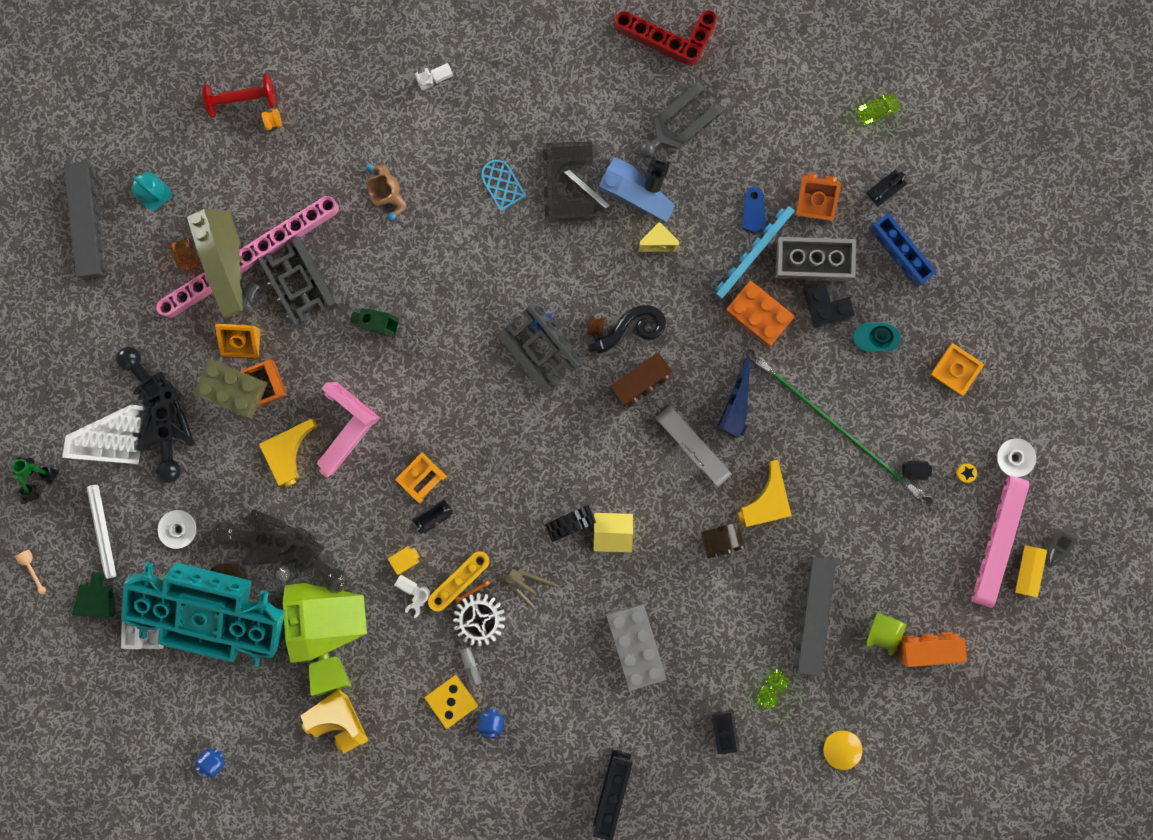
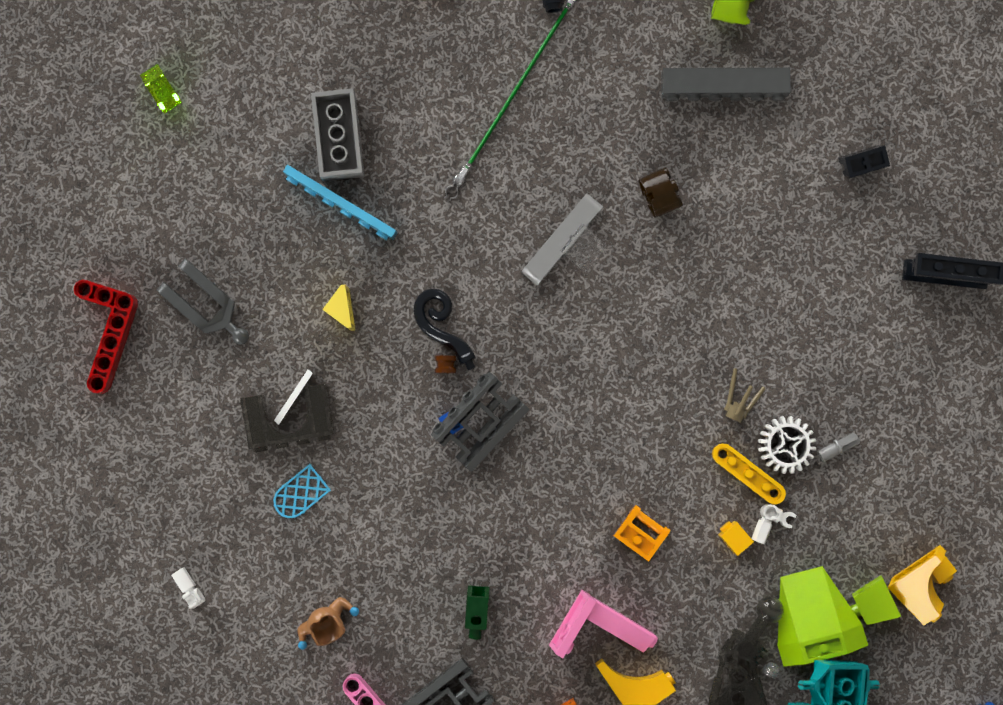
camera: 105 degrees left, 0 degrees up
black hinge [412,499,453,534] -> none
yellow tile [424,674,478,729] -> none
orange hinge [454,580,490,604] -> none
blue head [478,709,504,738] -> none
black wheel [544,505,596,542] -> none
light yellow slope [593,513,633,552] -> none
medium blue wedge [599,157,675,223] -> none
light grey brick [606,603,667,691] -> none
reddish brown brick [610,352,672,408] -> none
black piece [645,157,670,193] -> none
dark blue wedge [716,358,751,438] -> none
orange brick [724,280,795,348] -> none
yellow arch [738,460,792,527] -> none
blue piece [742,187,766,233] -> none
clear neon green hinge [756,669,789,709] -> none
orange plate [795,173,841,221] -> none
black brick [804,284,855,328] -> none
yellow dish [823,730,862,770] -> none
teal piece [853,321,901,352] -> none
black hinge [866,169,907,207] -> none
blue brick [869,213,937,288] -> none

